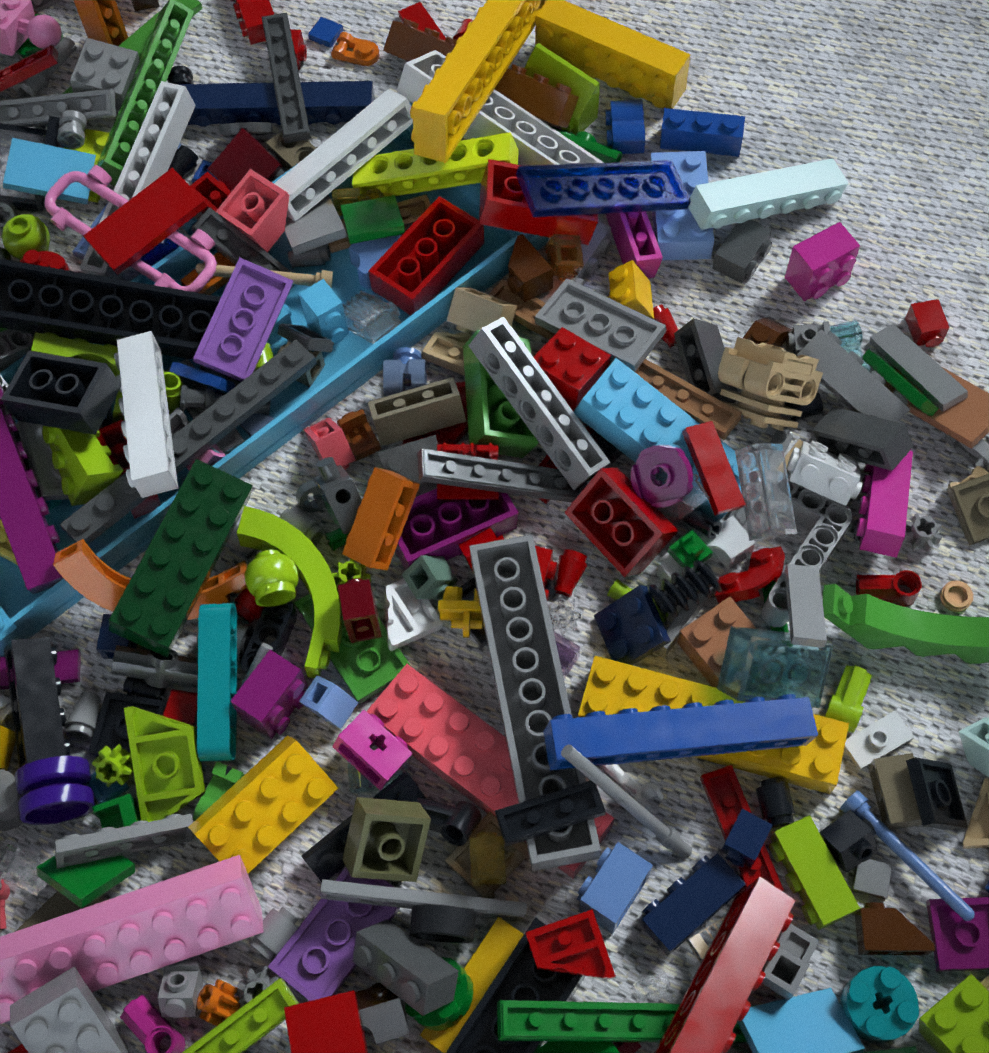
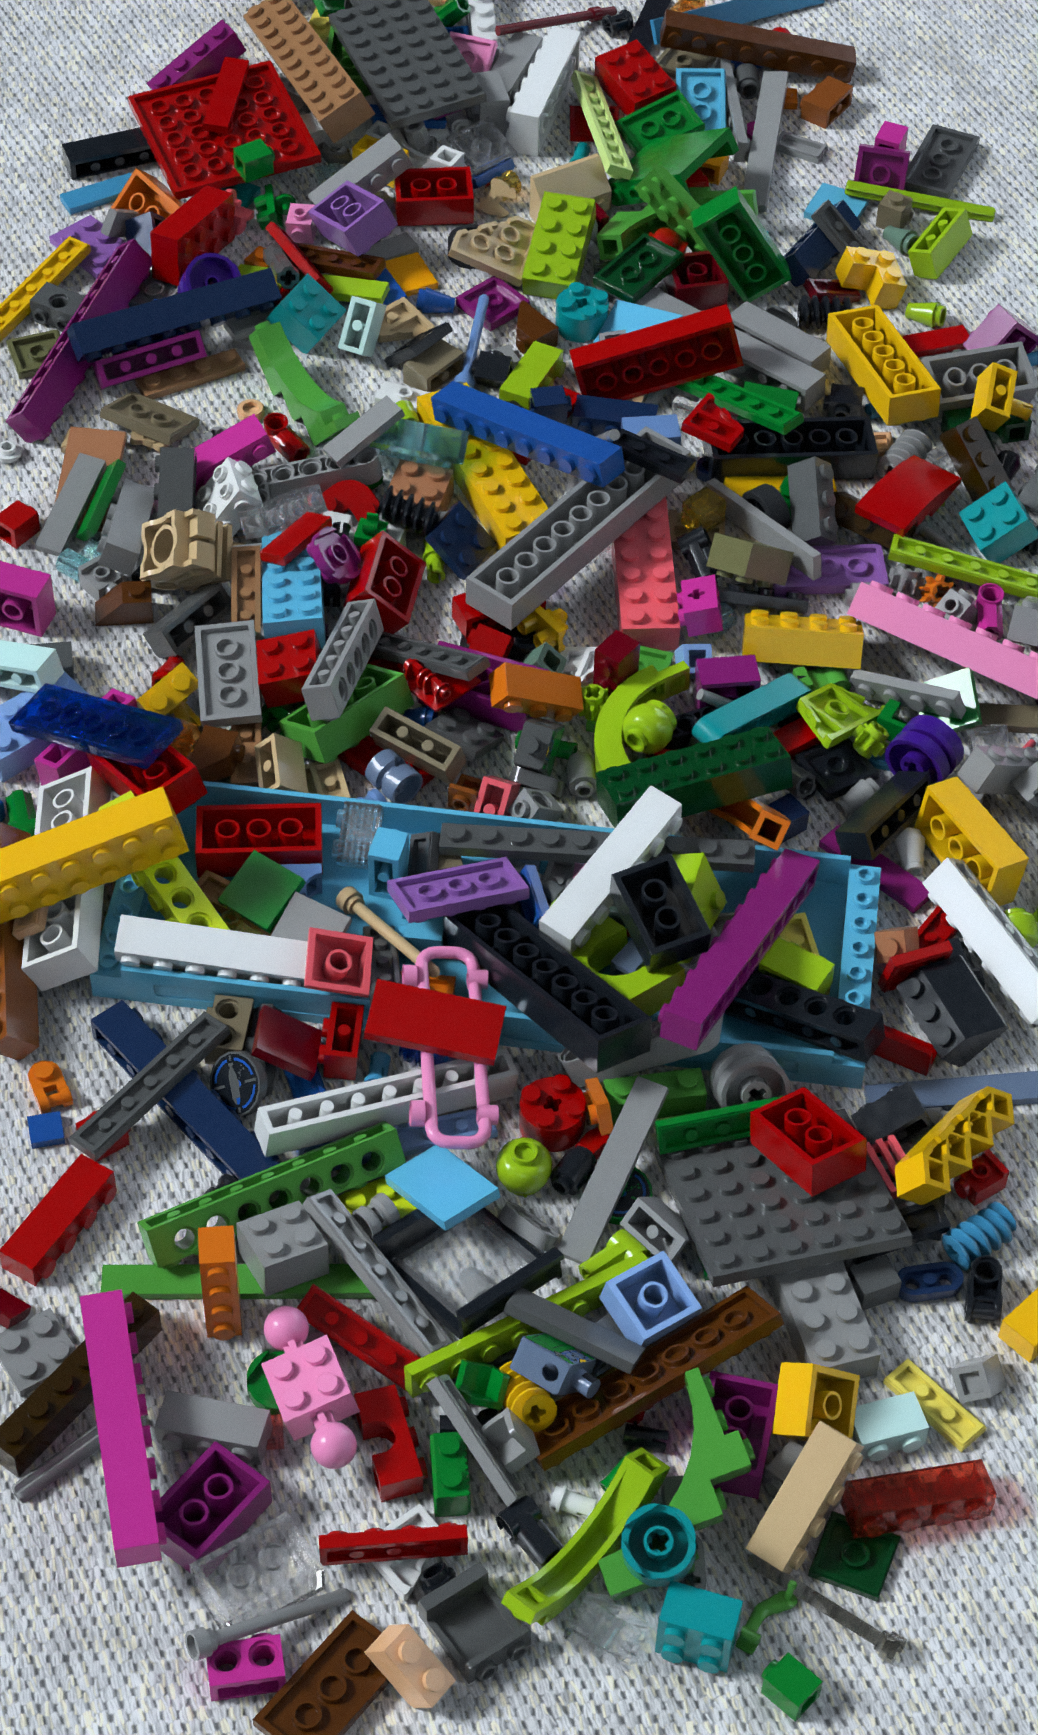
camera: 135 degrees left, 15 degrees down
red cone [554,549,588,597] -> none
none -> light grey brick [508,788,564,822]

